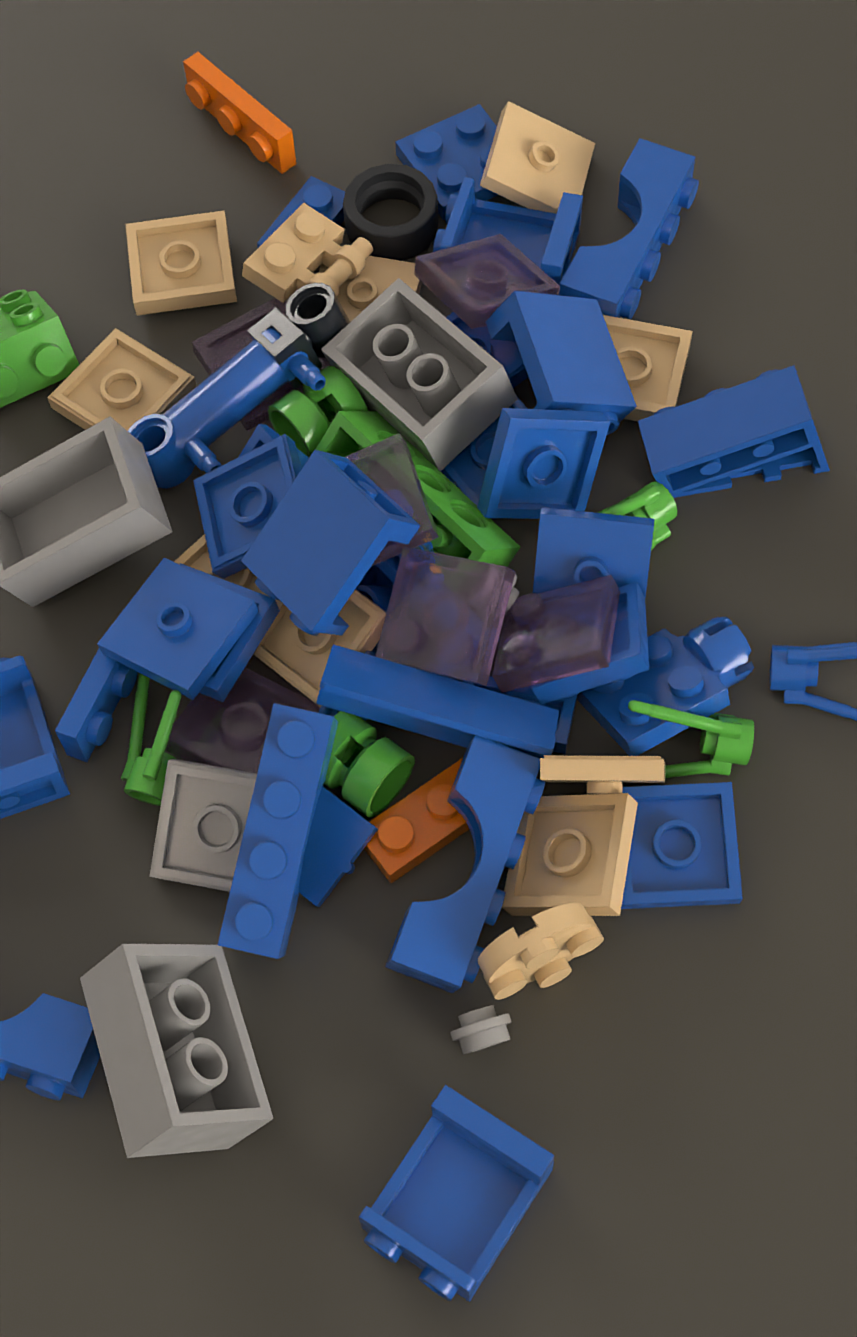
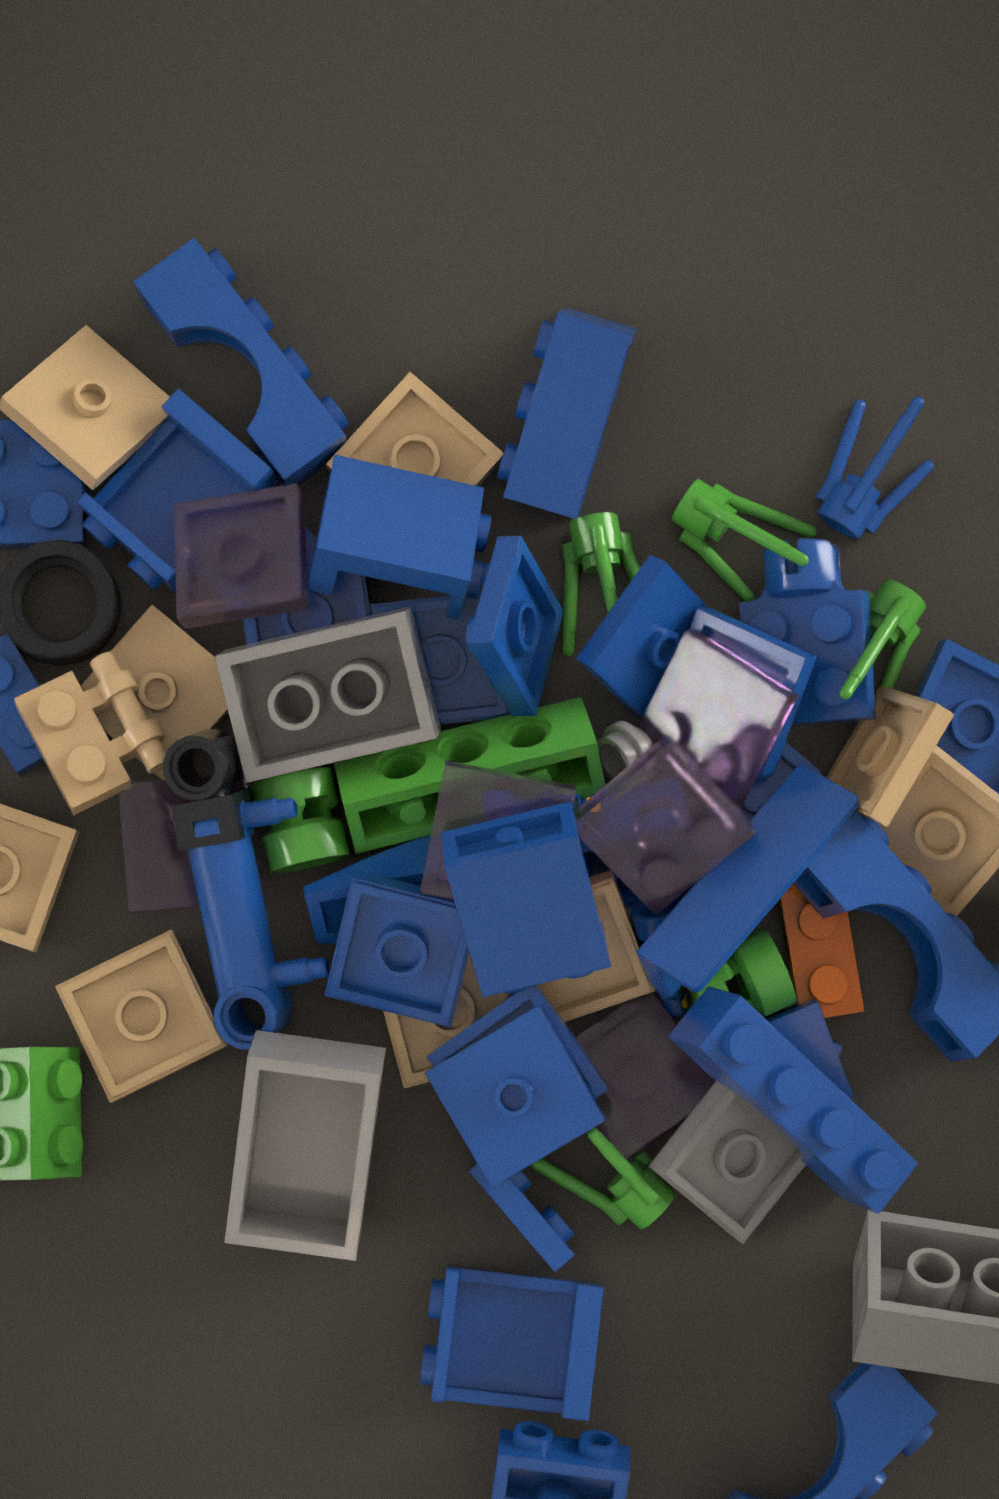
camera: 70 degrees left, 20 degrees up
none -> bright green plant [671,479,817,602]

